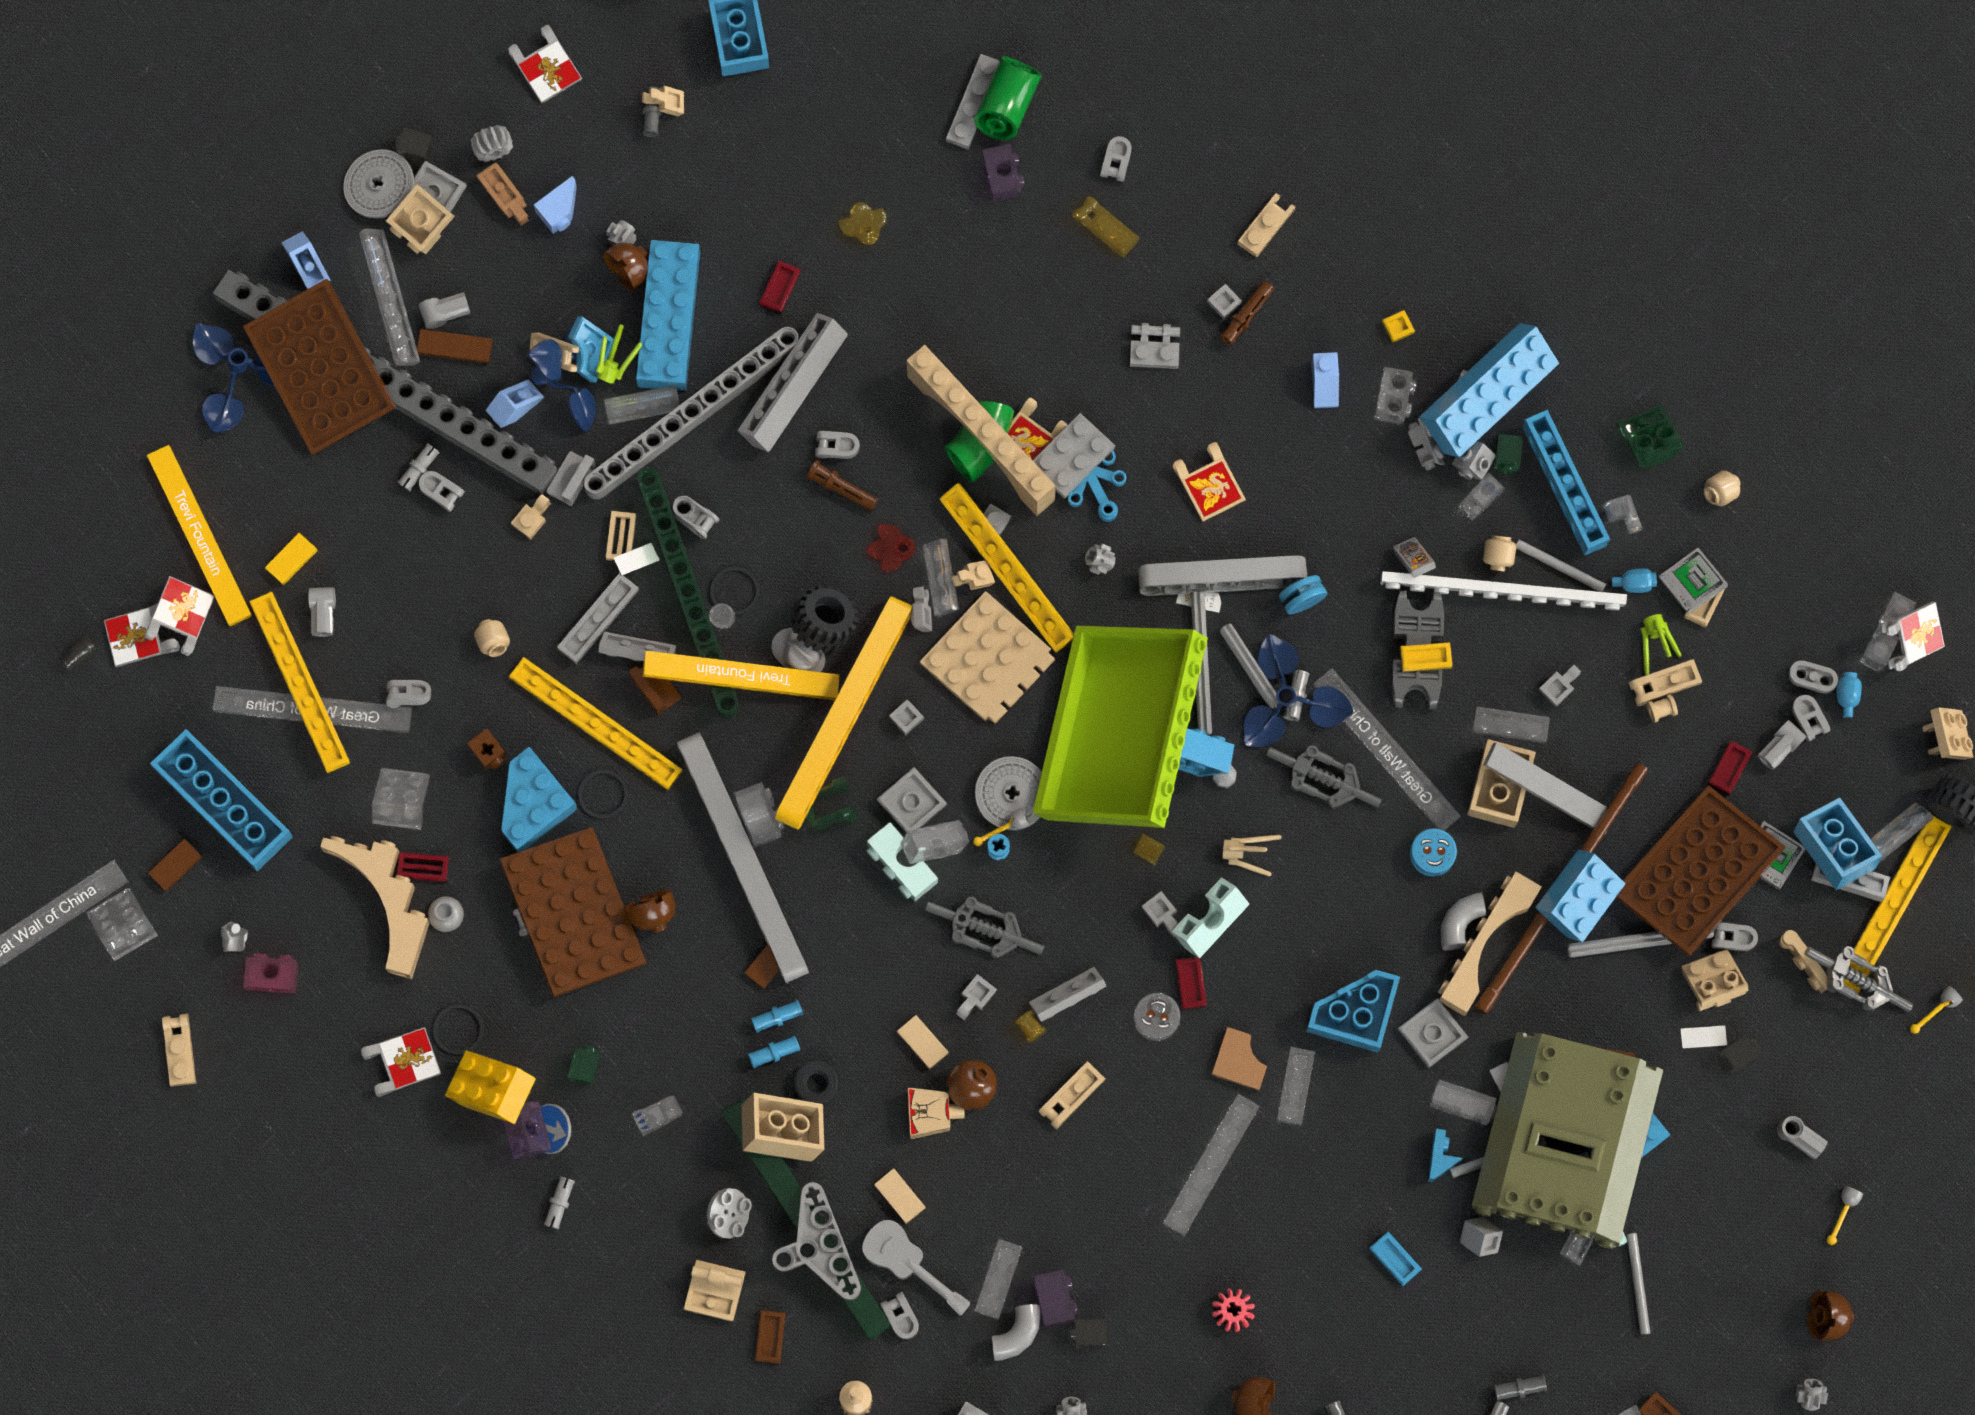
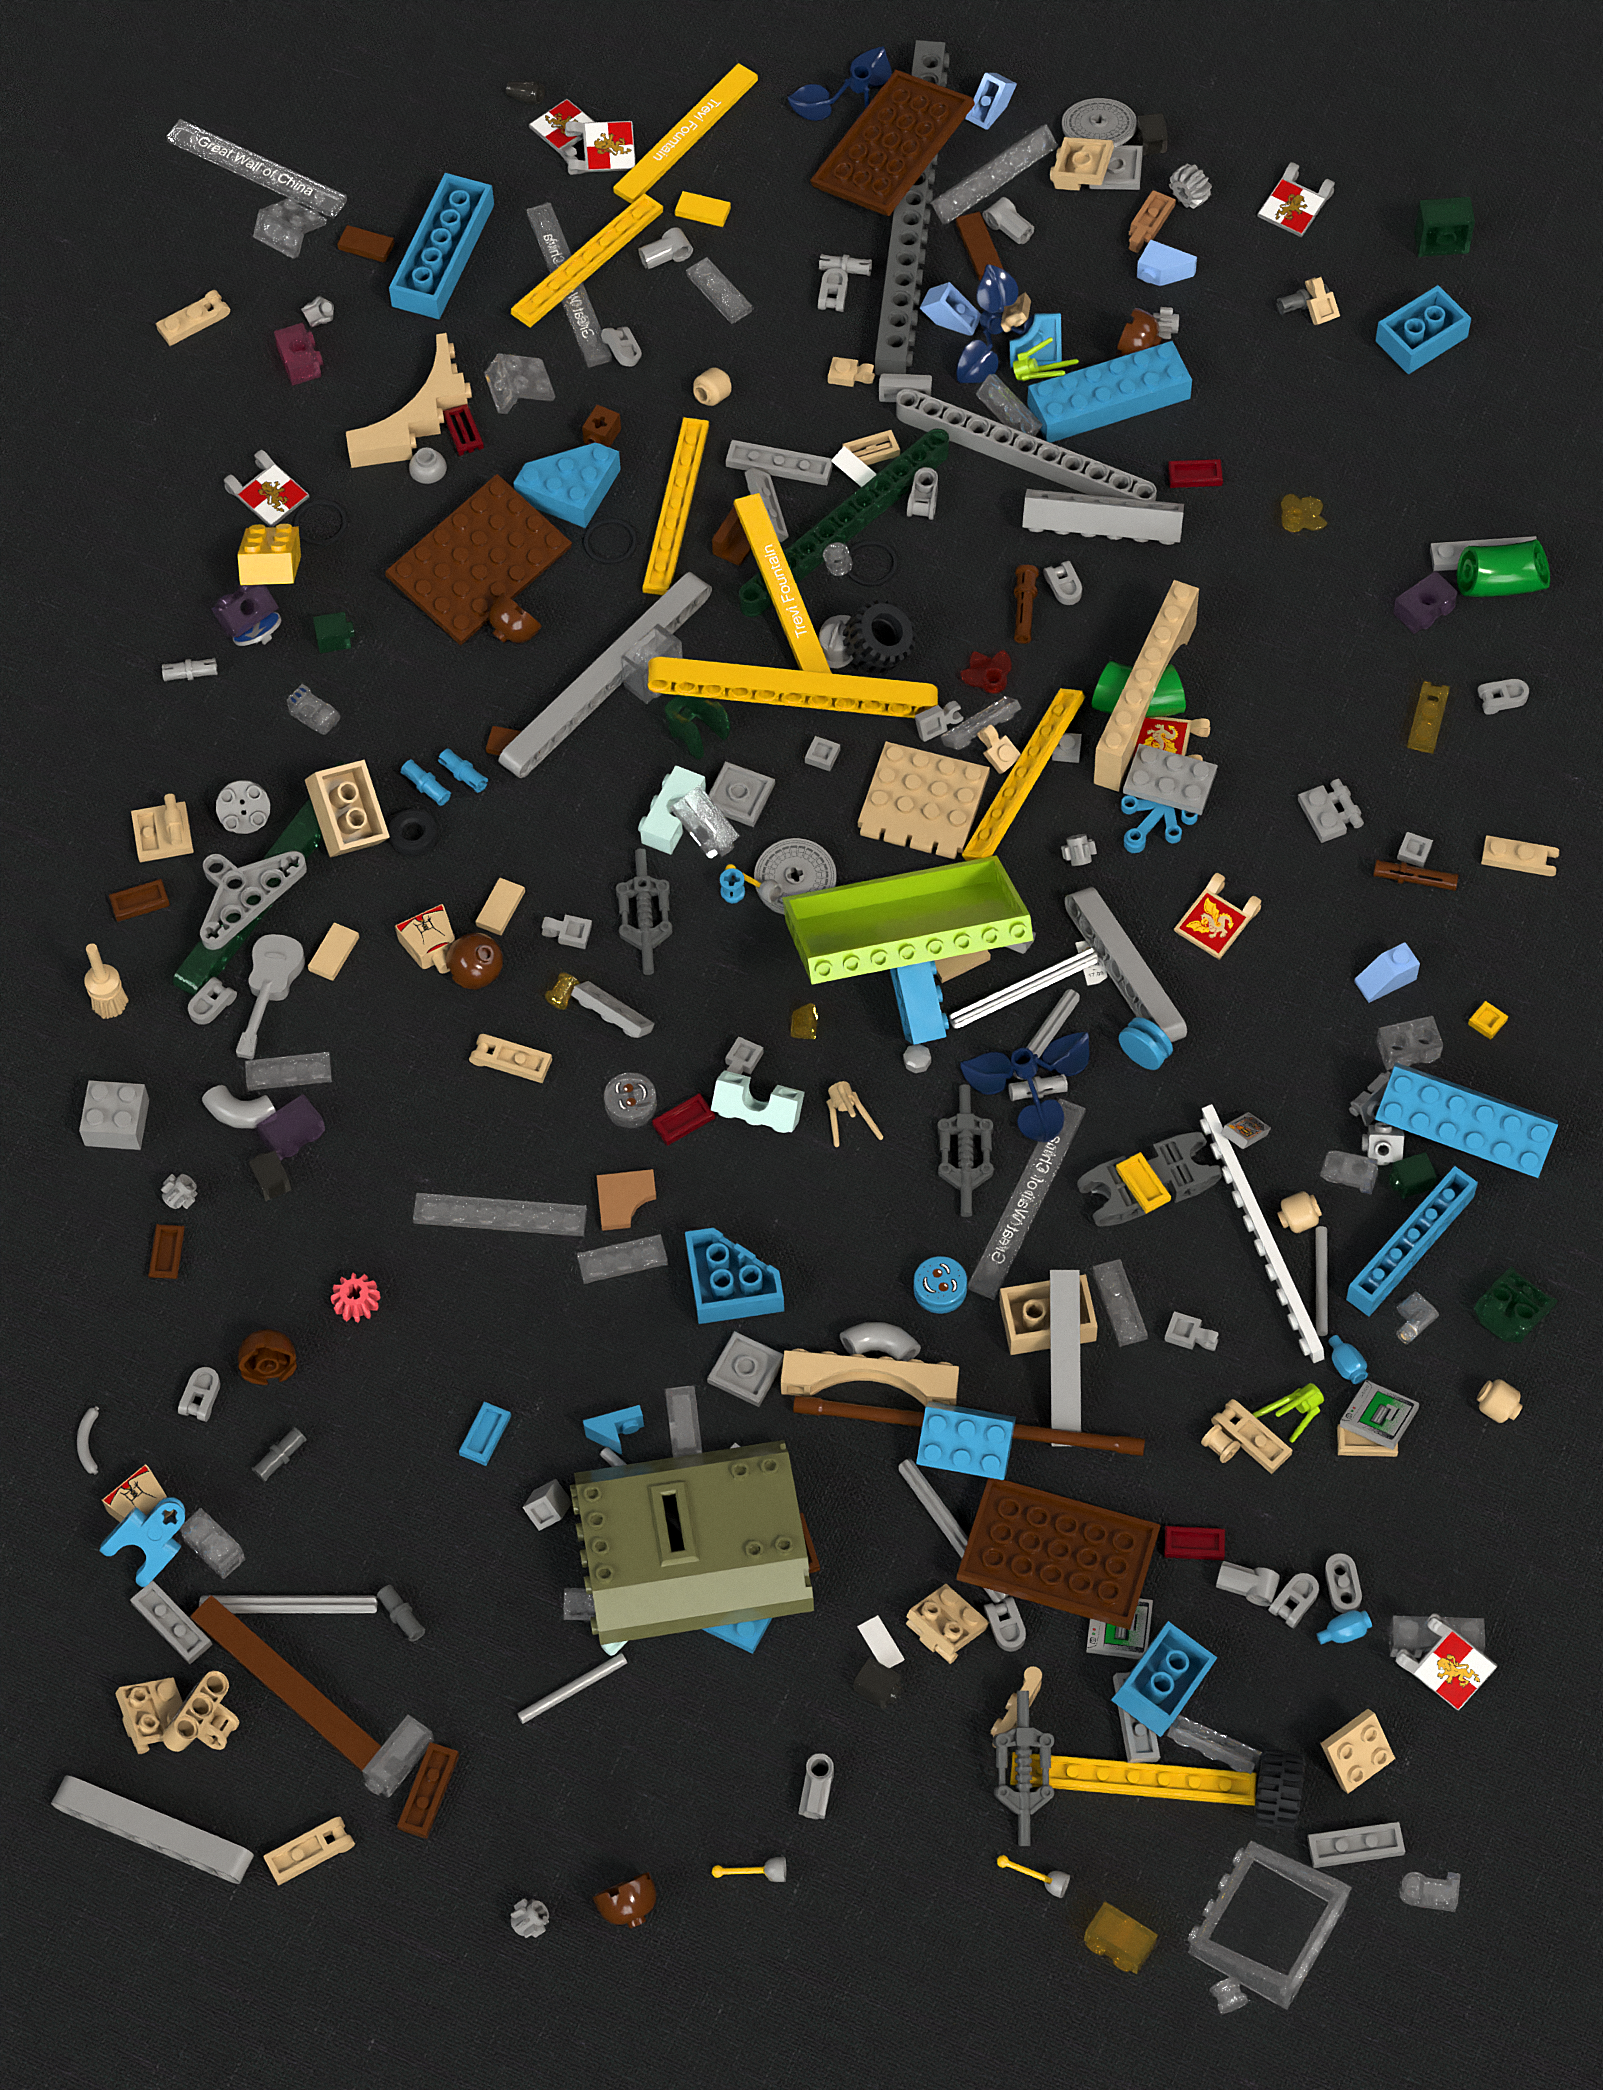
camera: 70 degrees right, 15 degrees down
none -> clear plate [687,257,752,324]

